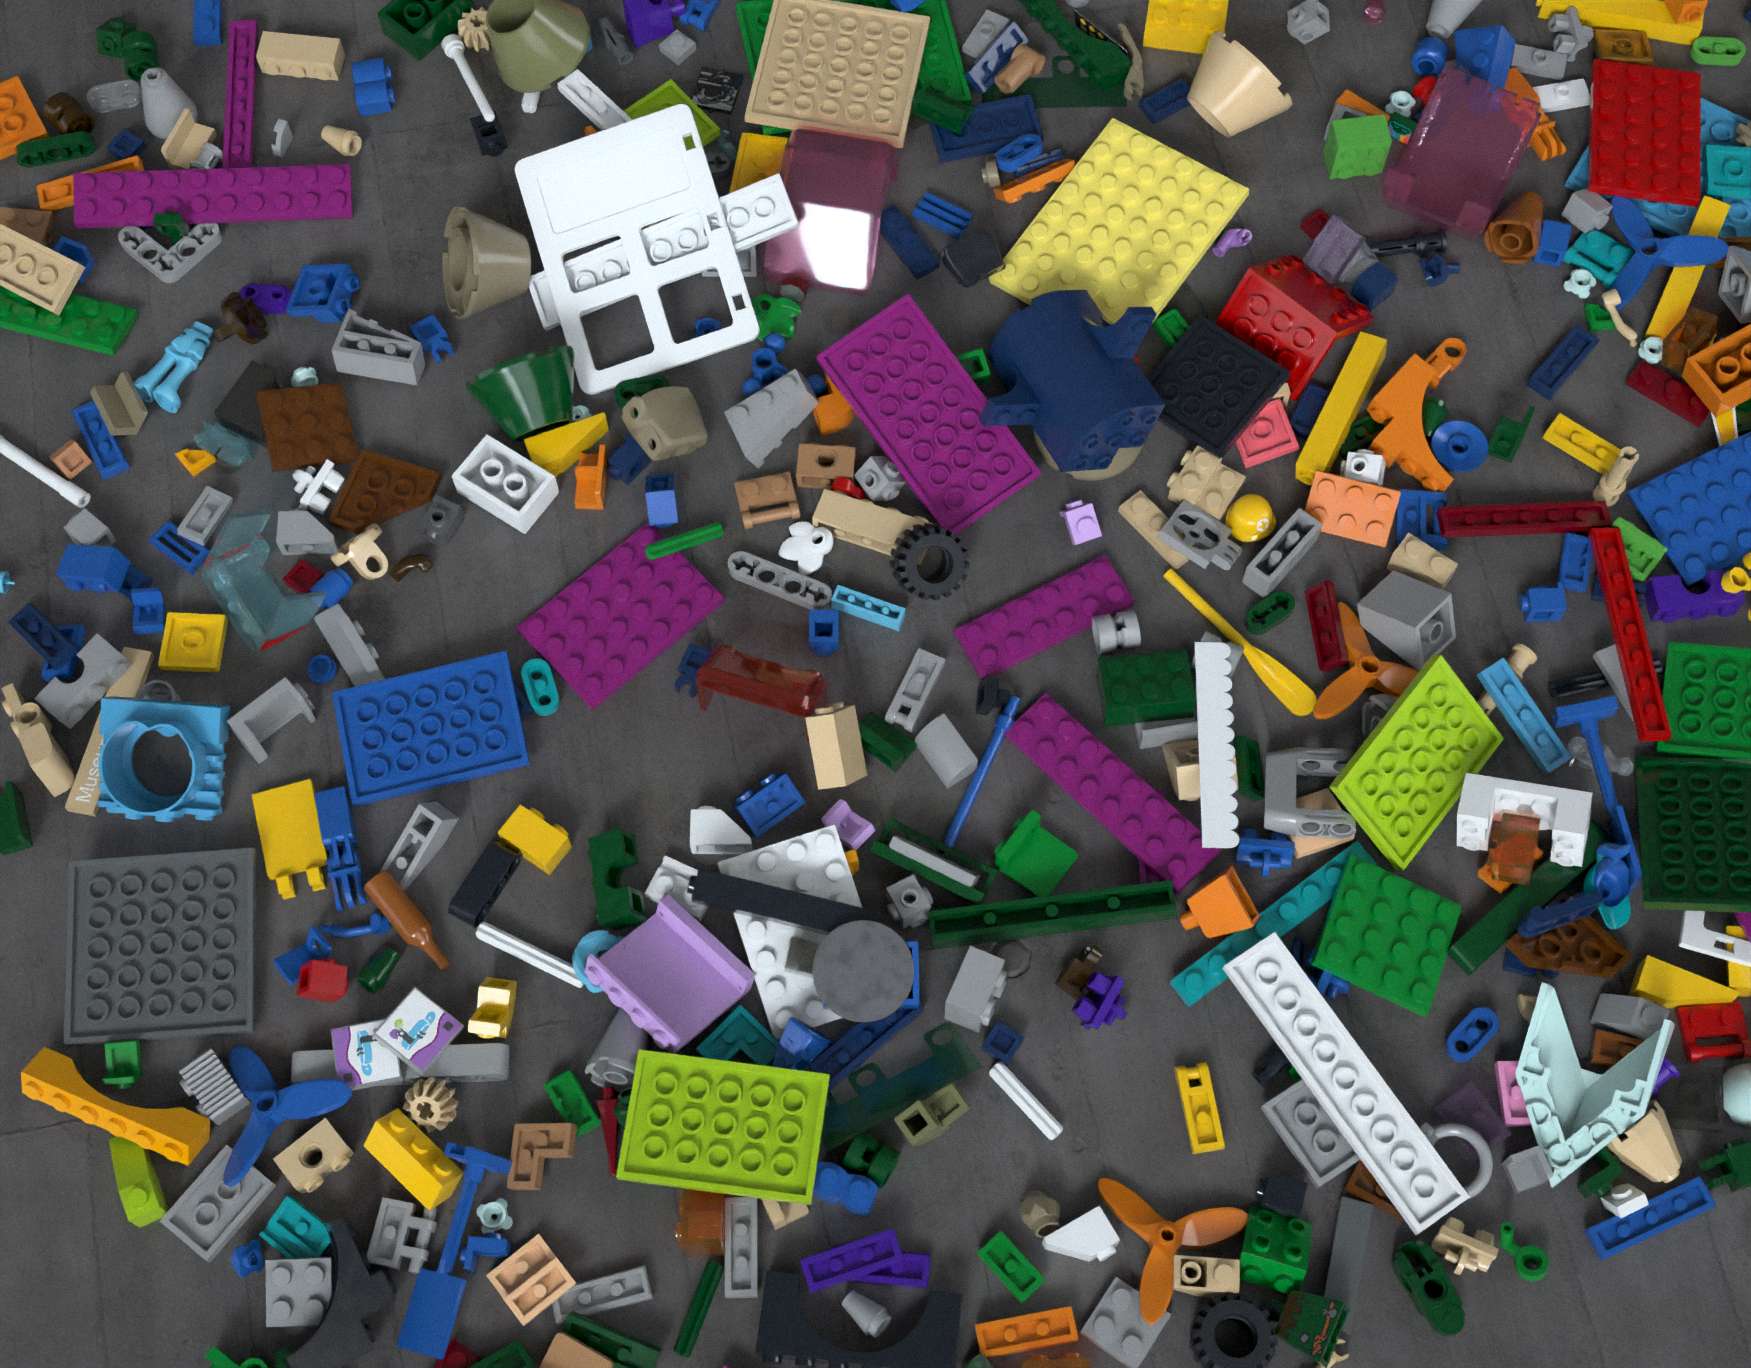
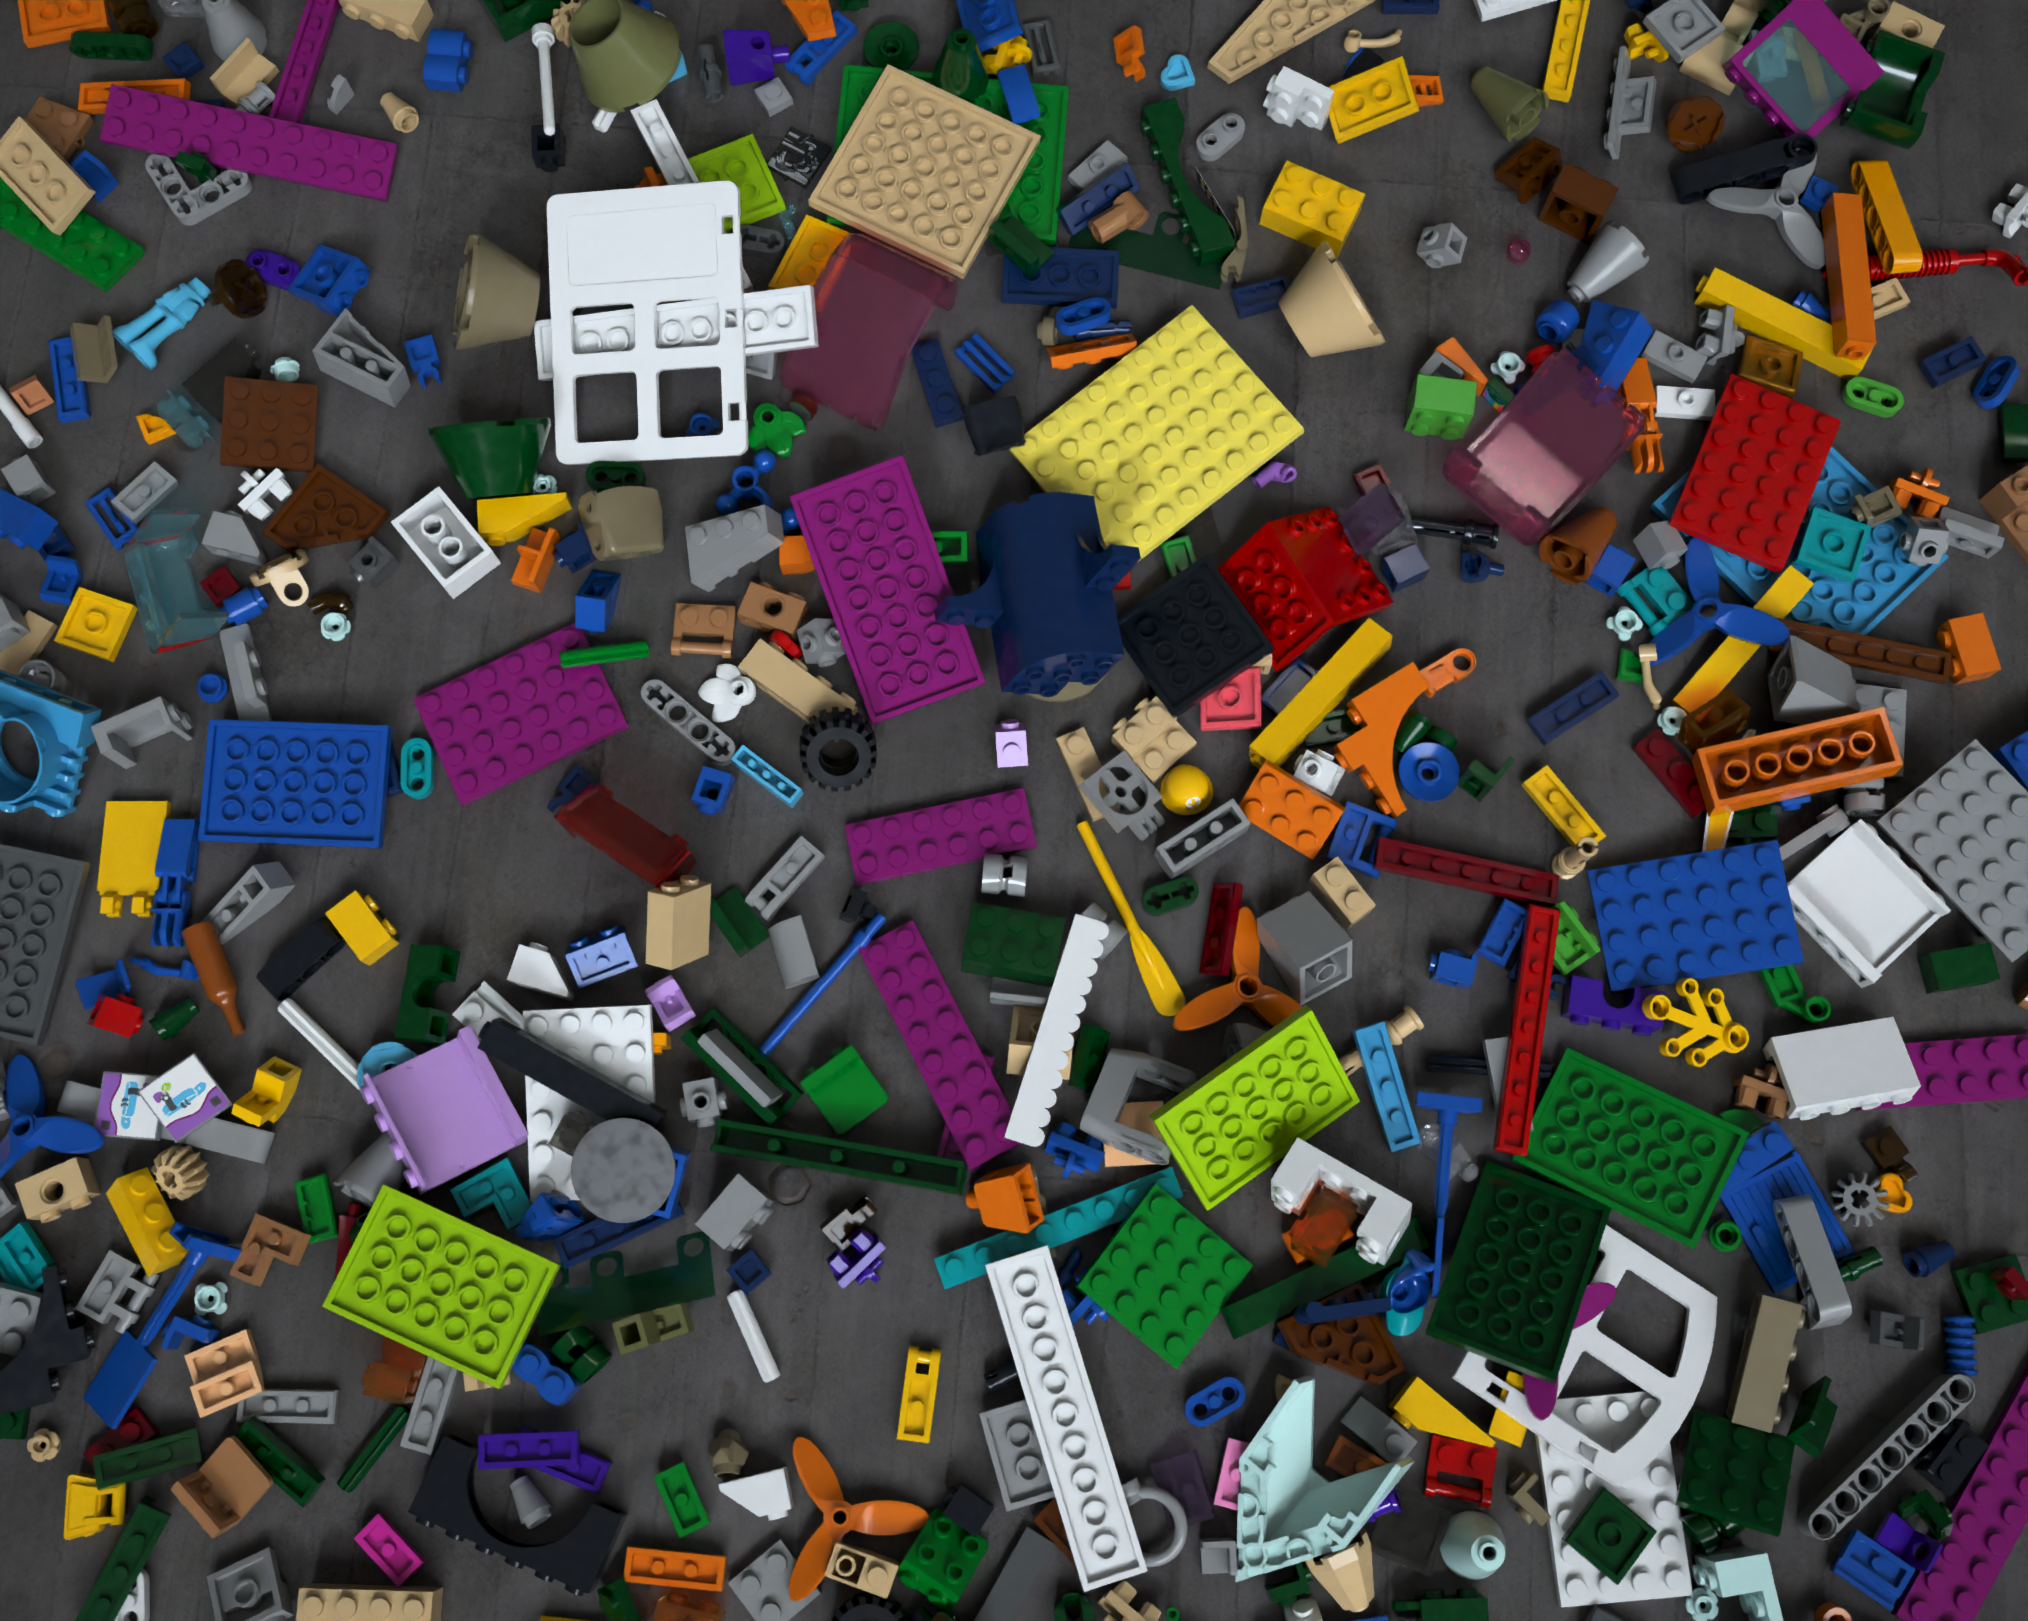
camera: 15 degrees right, 10 degrees up
none -> light aqua plate [321,612,351,641]
none -> dark green tile [1426,725,1458,751]

